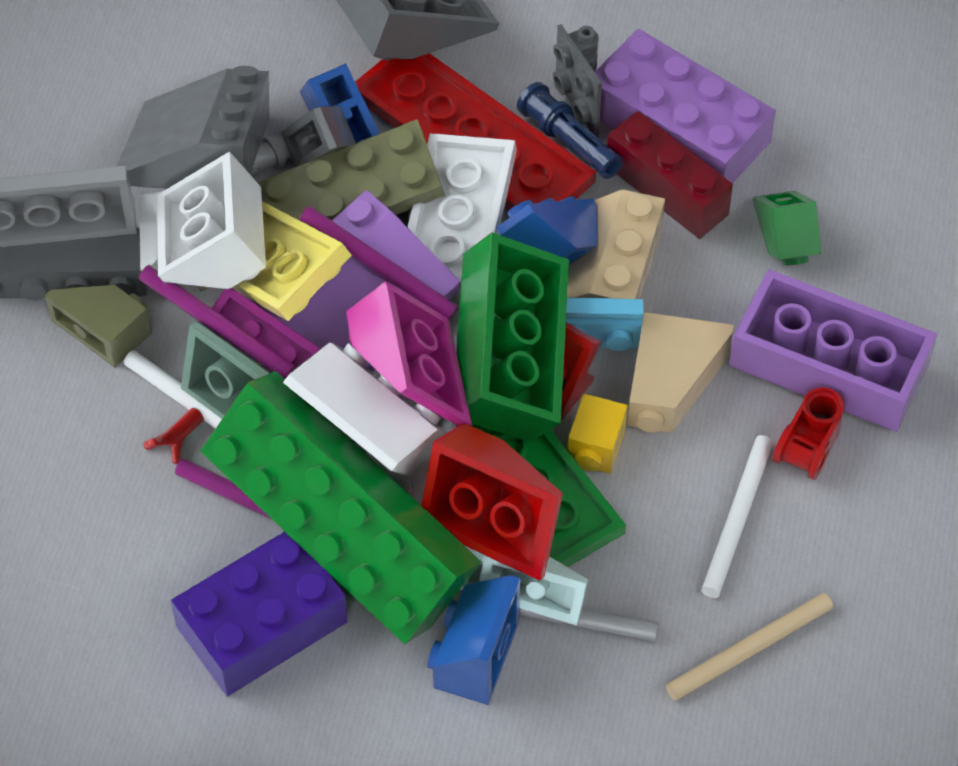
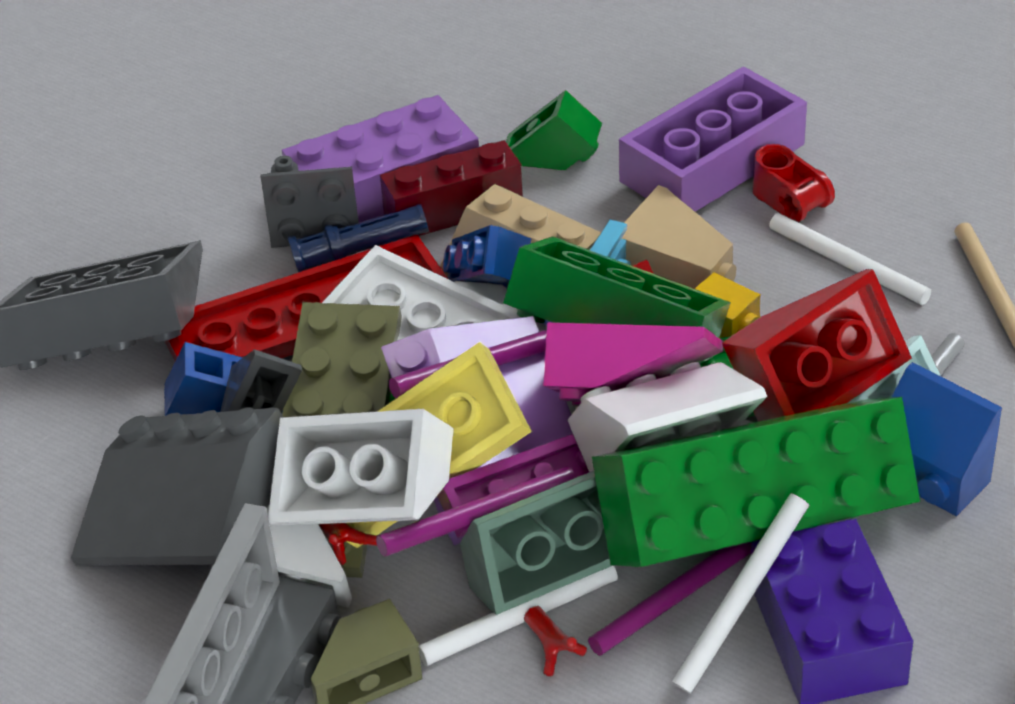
camera: 65 degrees left, 15 degrees down
none -> white bar [671,494,809,694]

